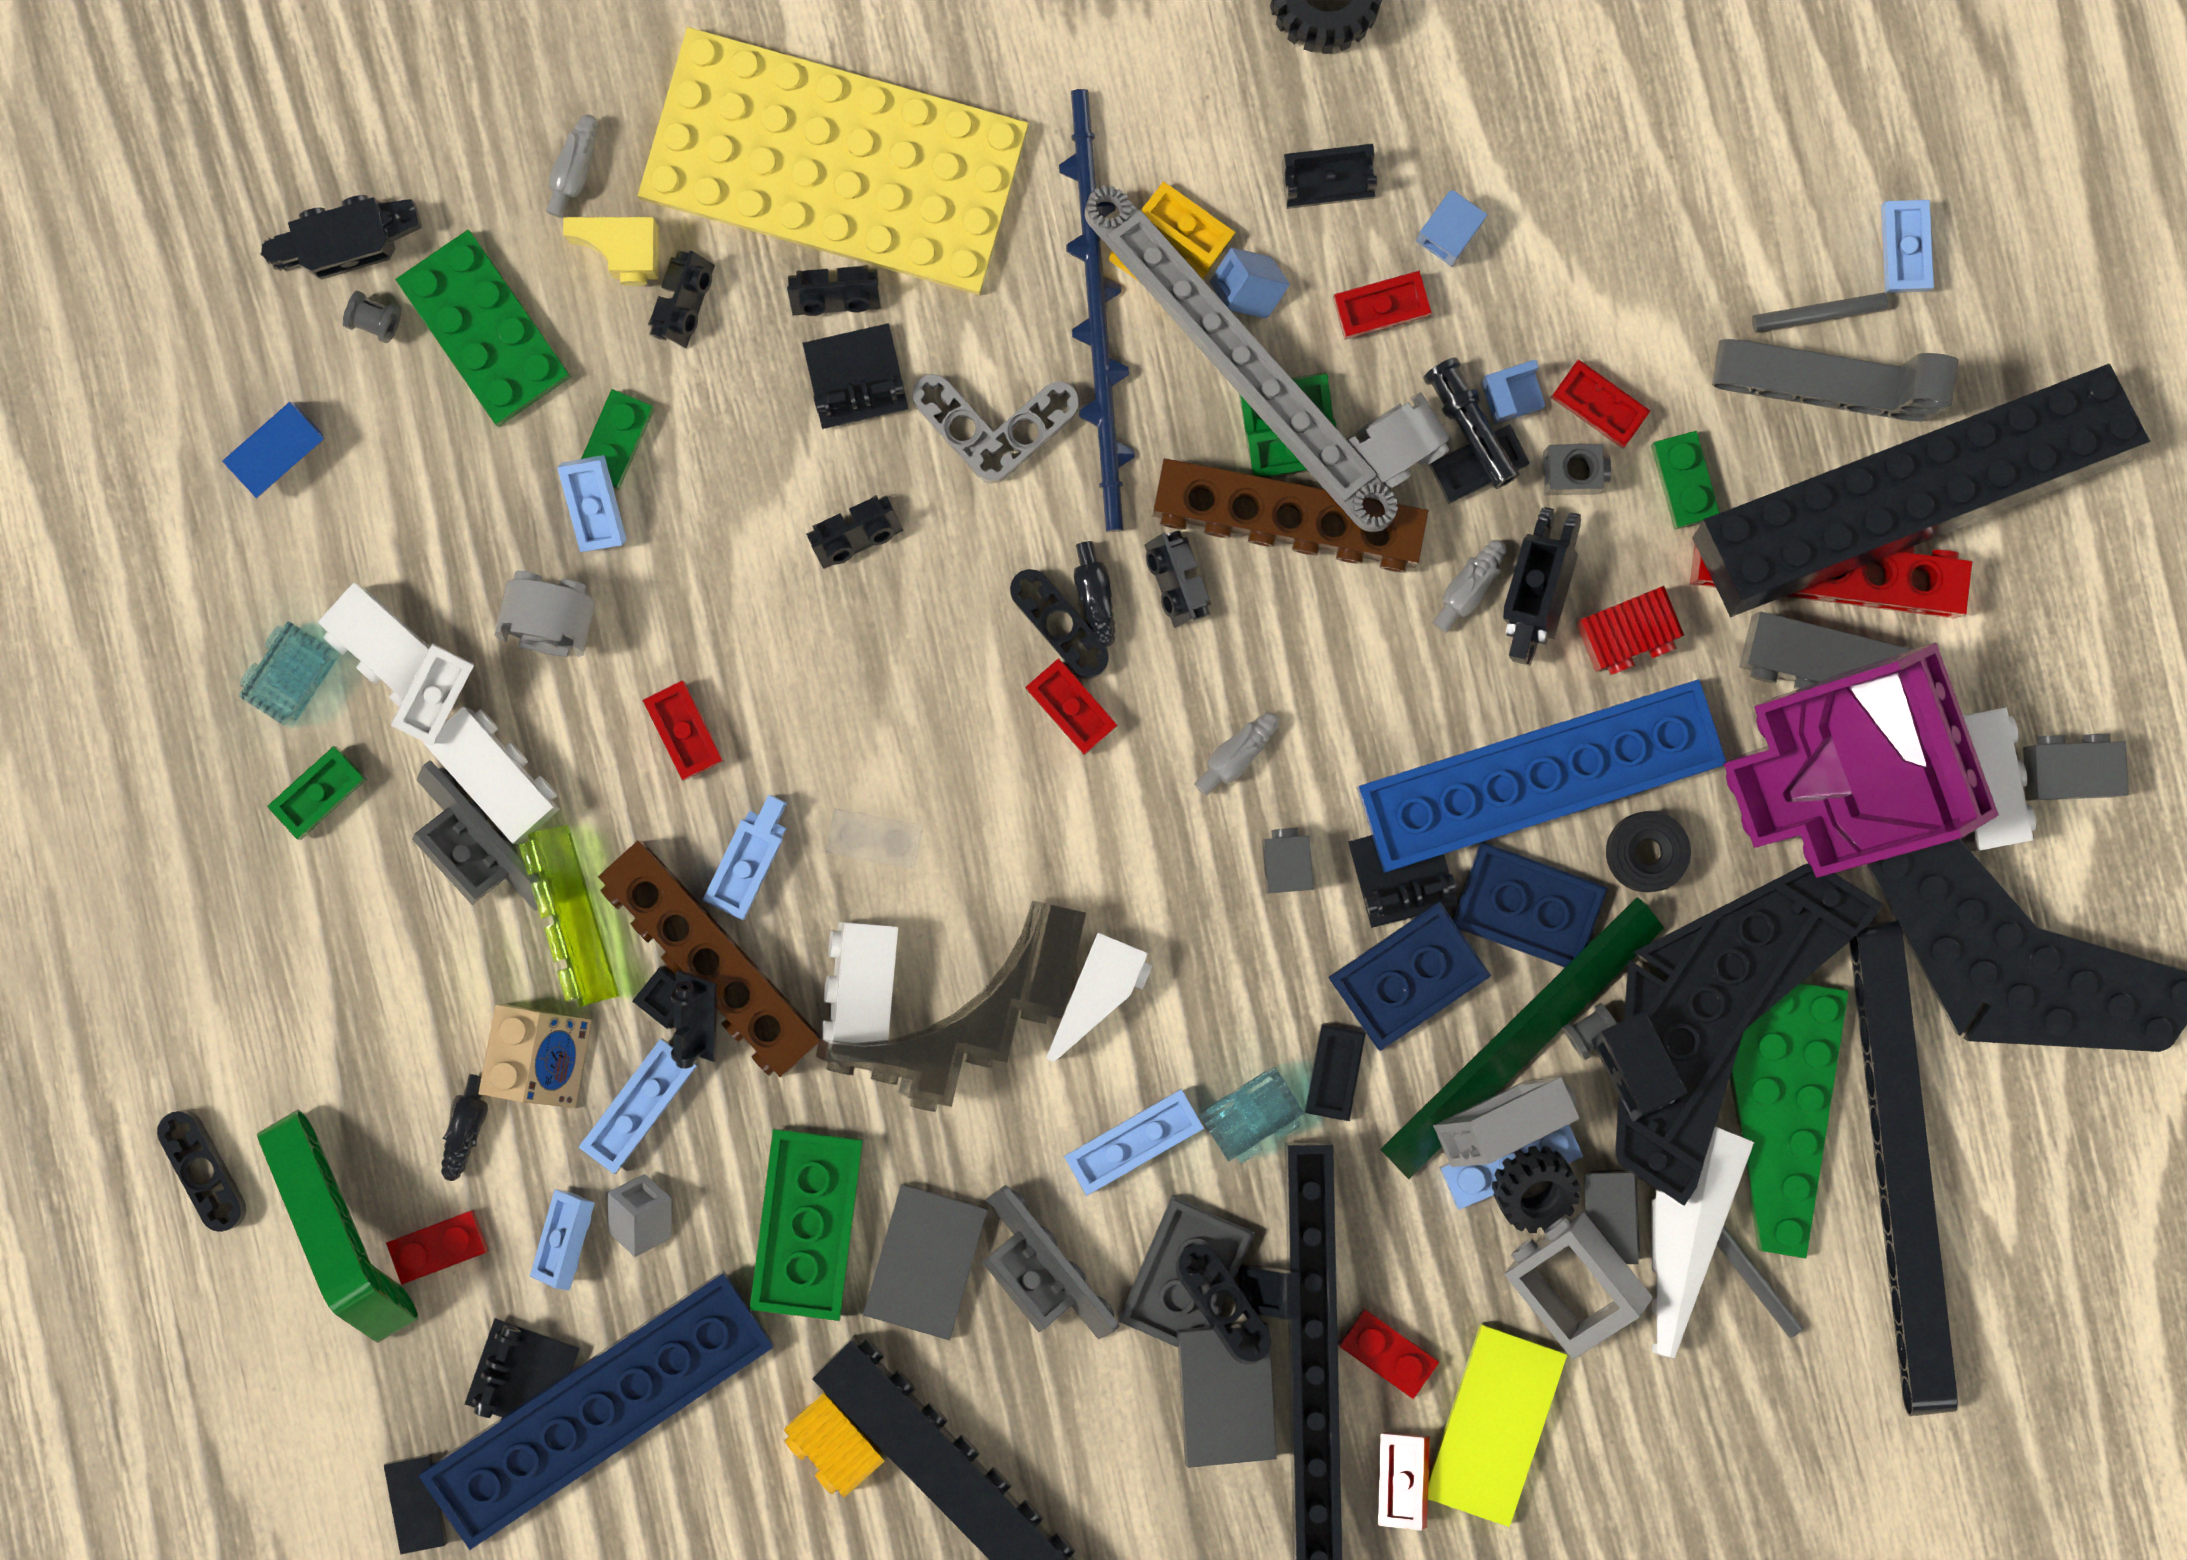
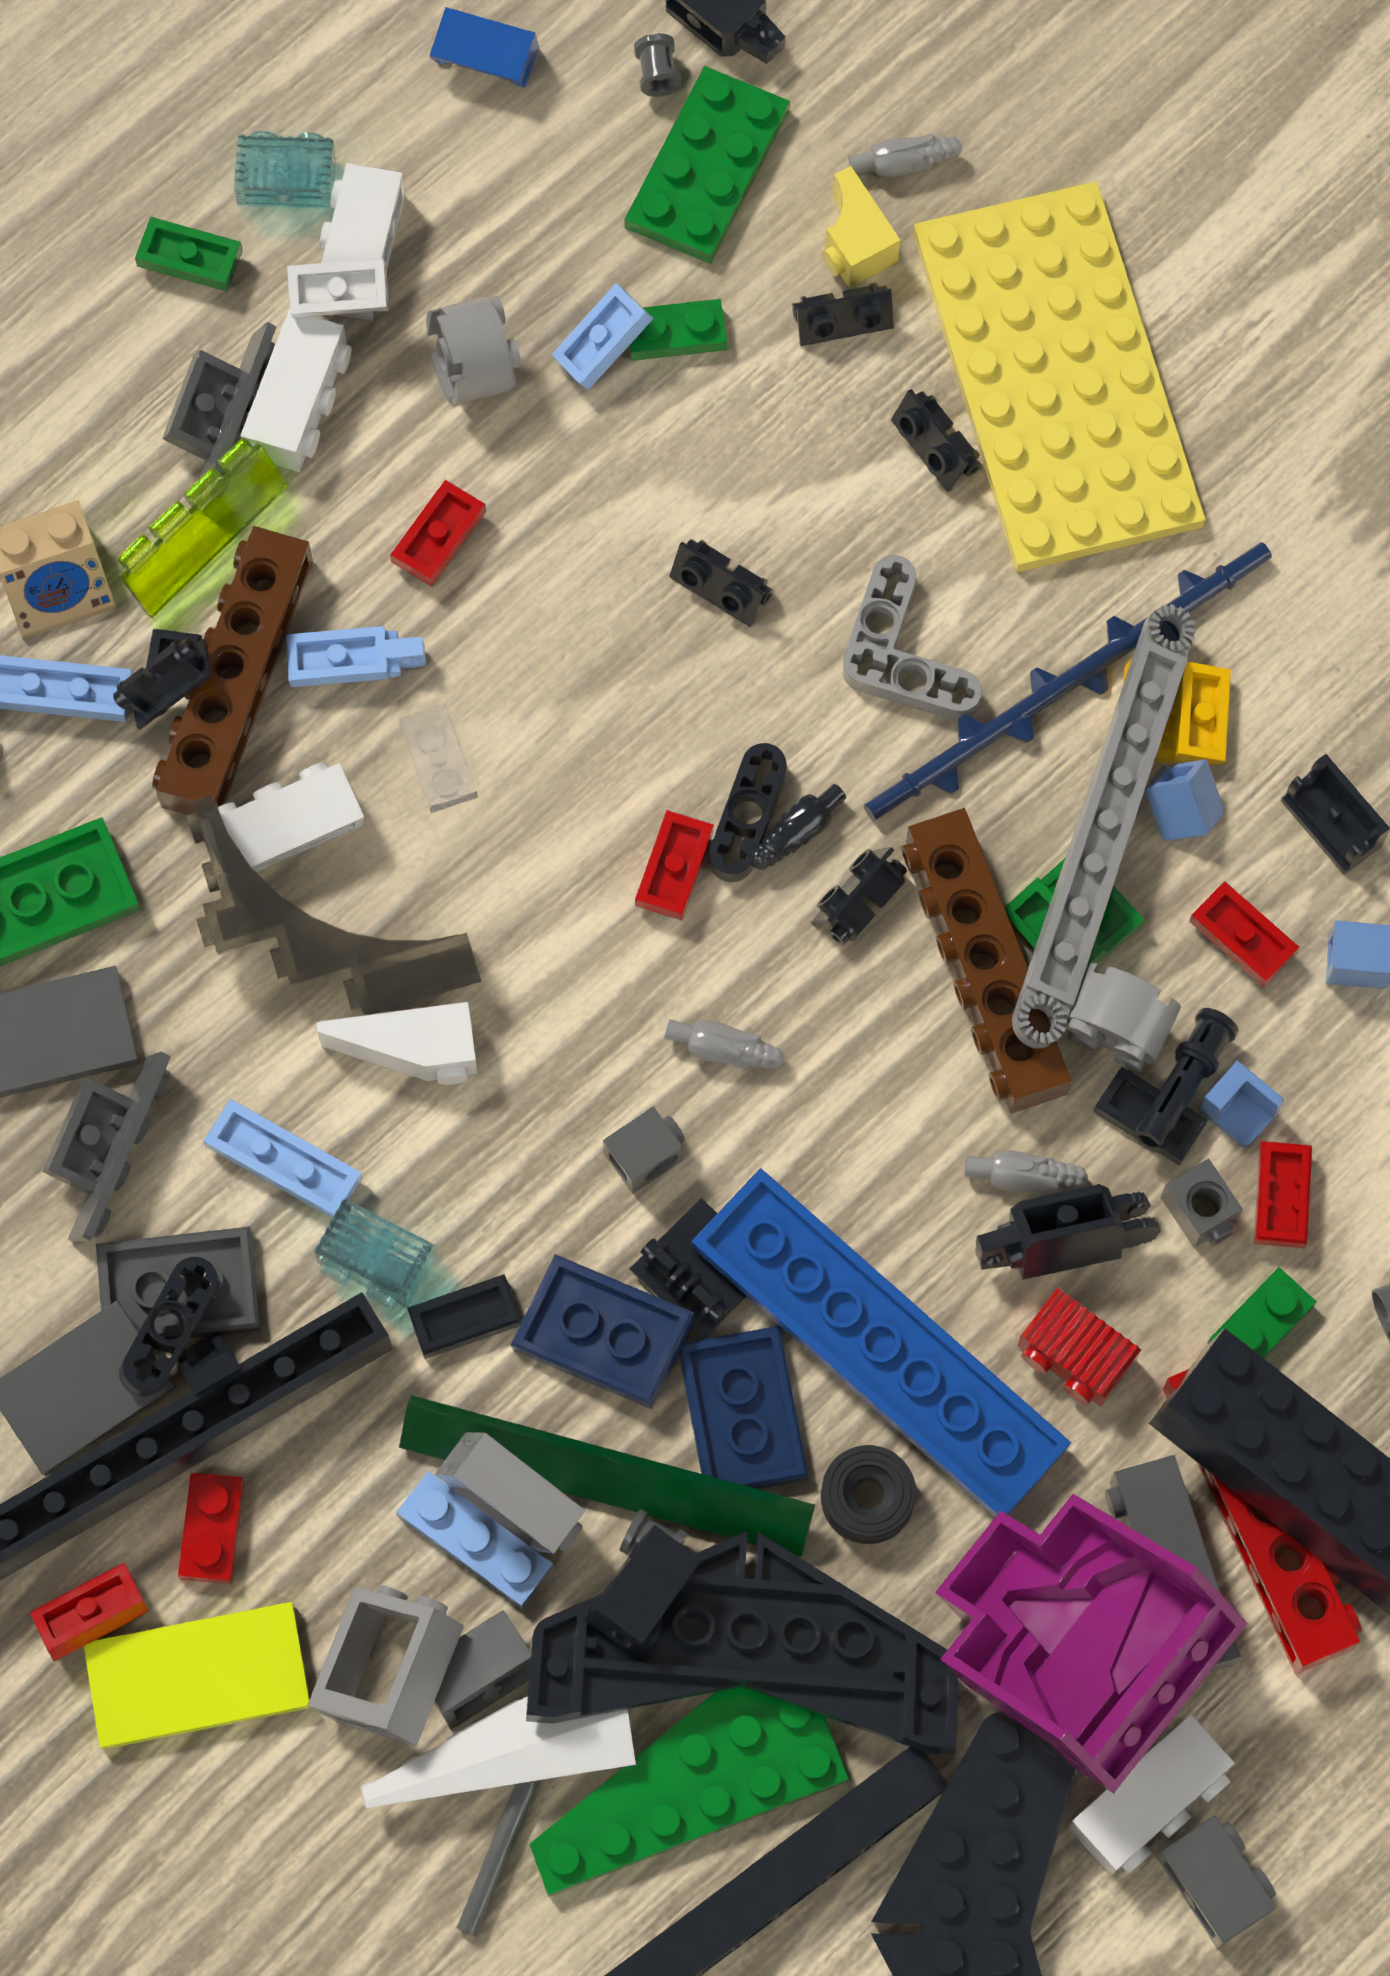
camera: 60 degrees right, 15 degrees down
black hinge [802,323,909,430] -> none
black tyre [1492,1146,1581,1233] -> none

